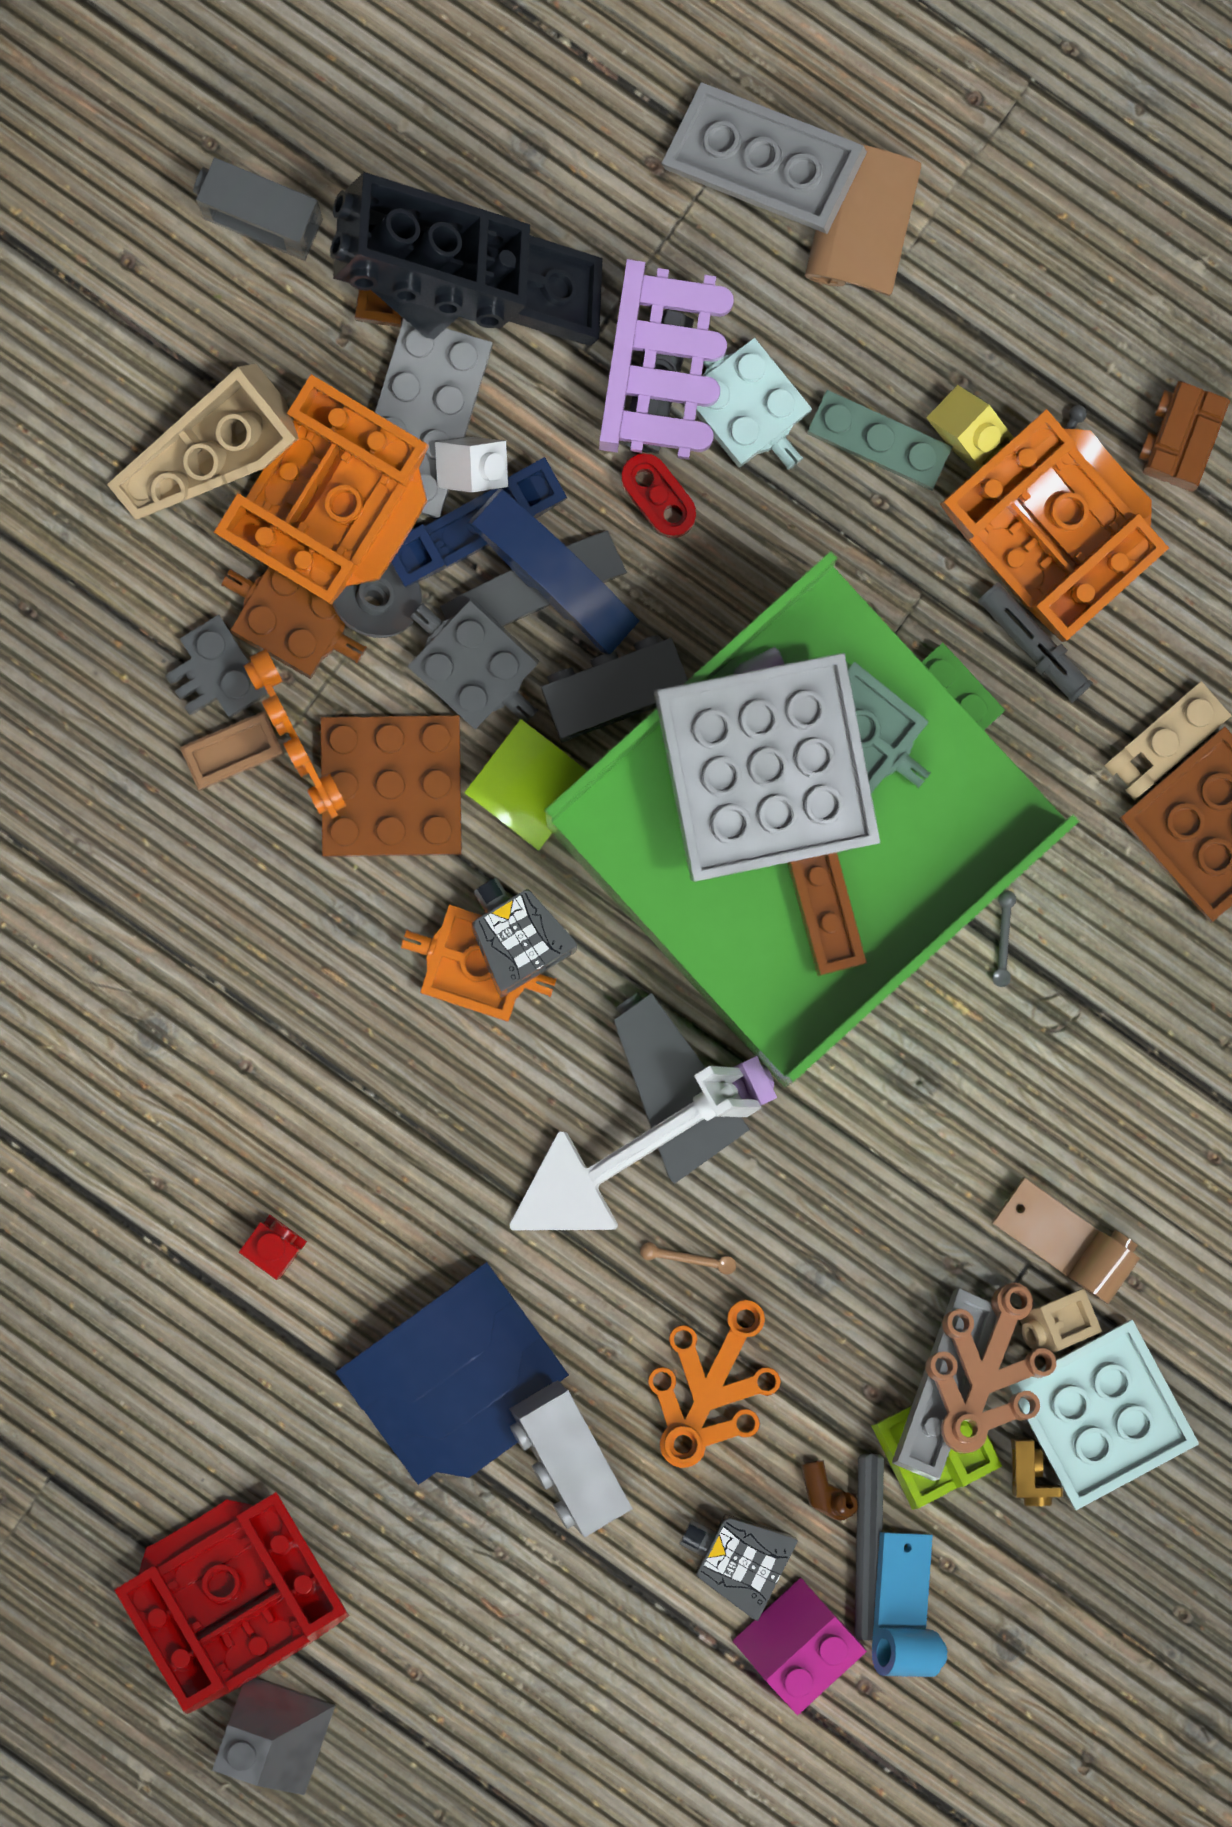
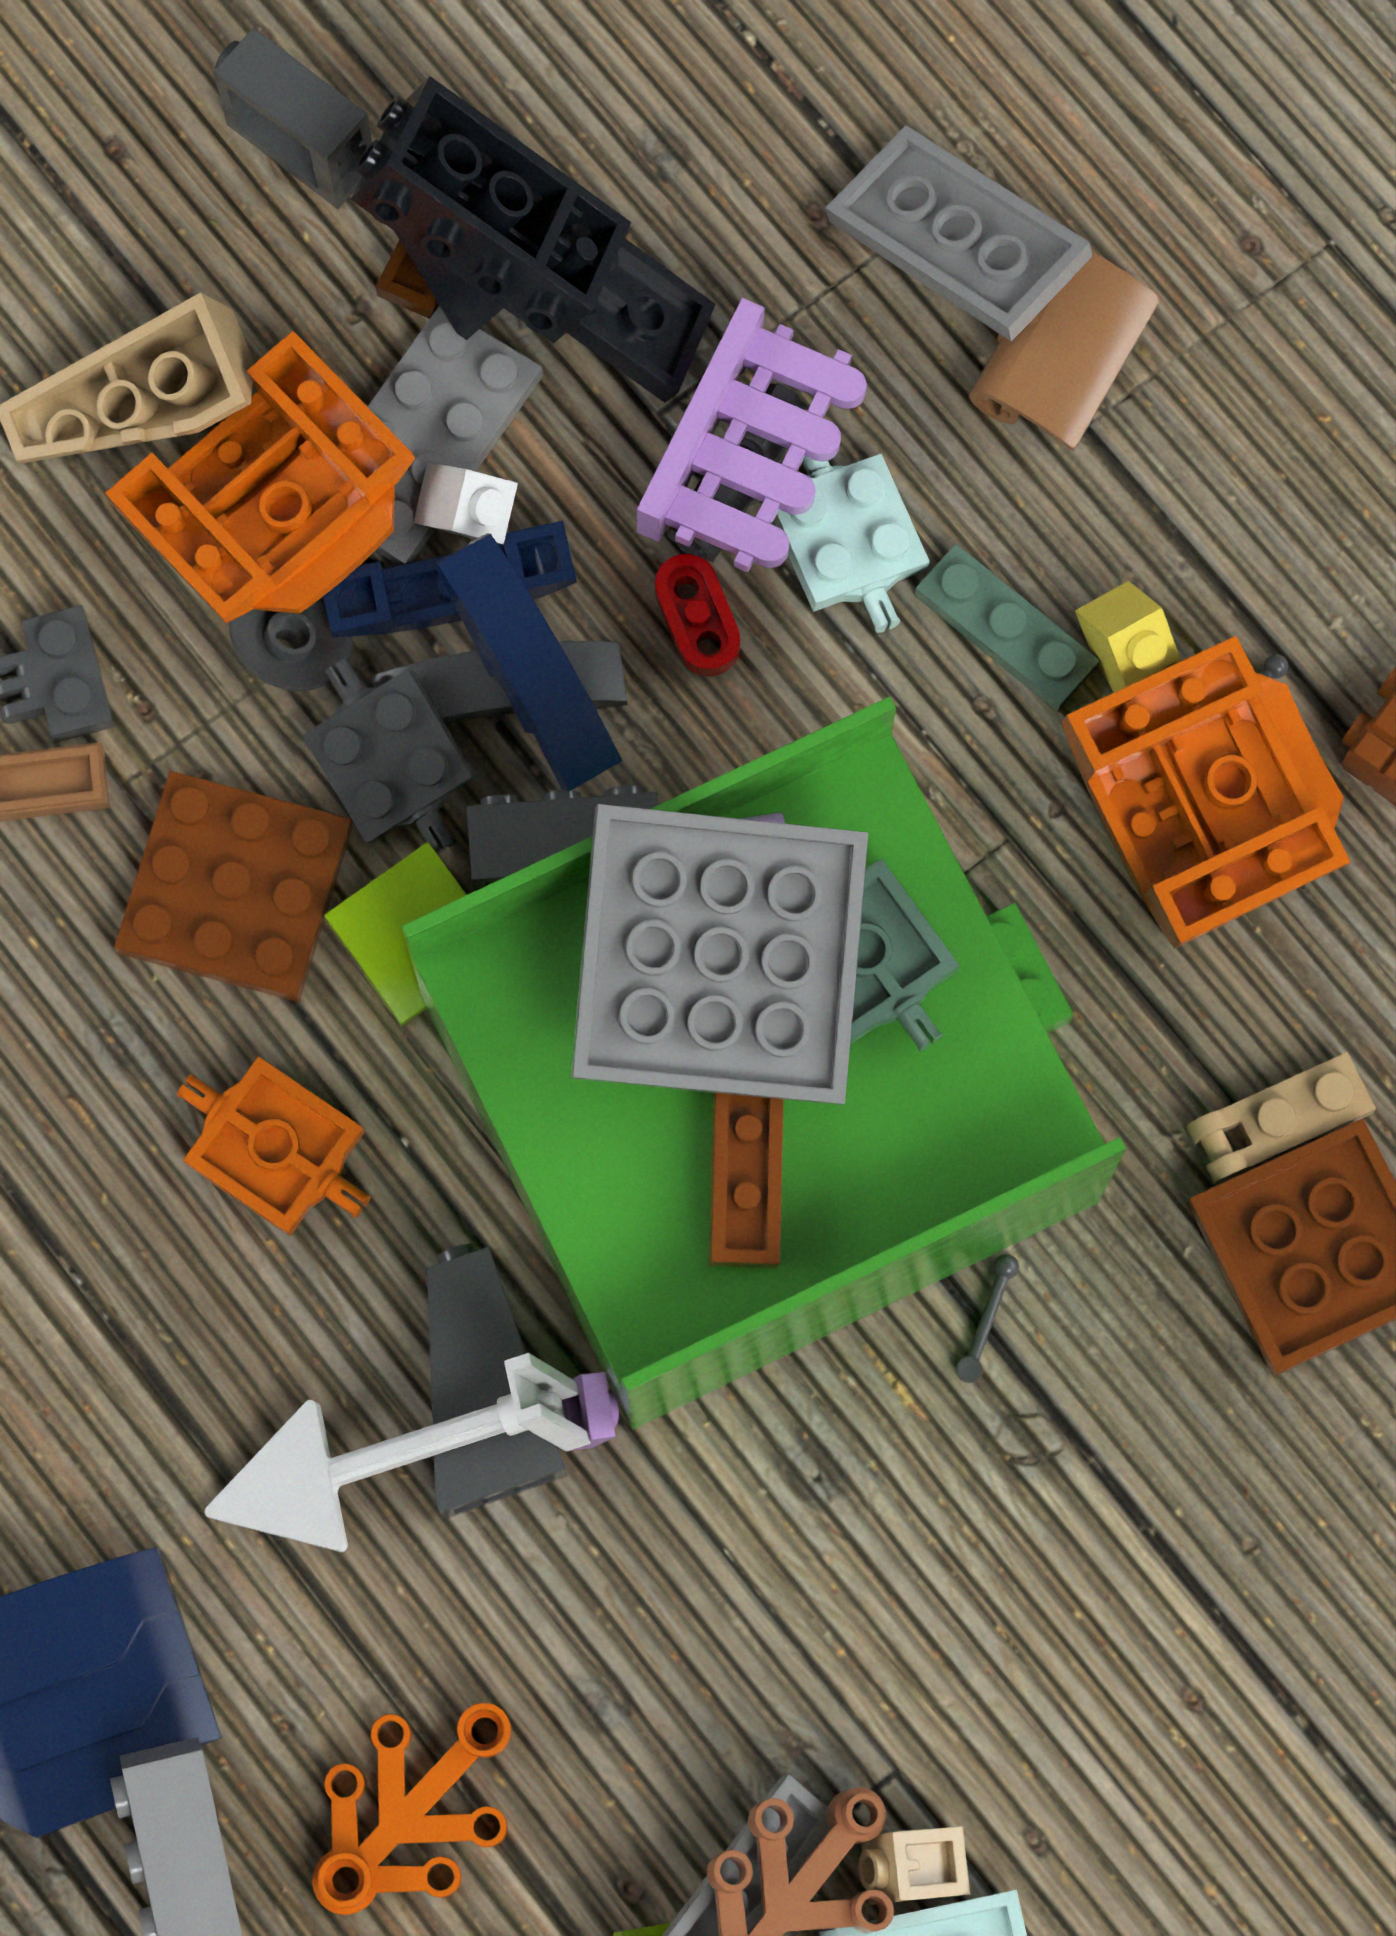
camera: 20 degrees right, 10 degrees down
dark orange plate [221,567,367,679] -> none
orange plant [243,649,346,818] -> none
torso [472,878,577,998] -> none
medium nougat hinge [640,1242,736,1275] -> none
dark grey pin [978,582,1093,703] -> none
medium nougat door [991,1177,1140,1304] -> none

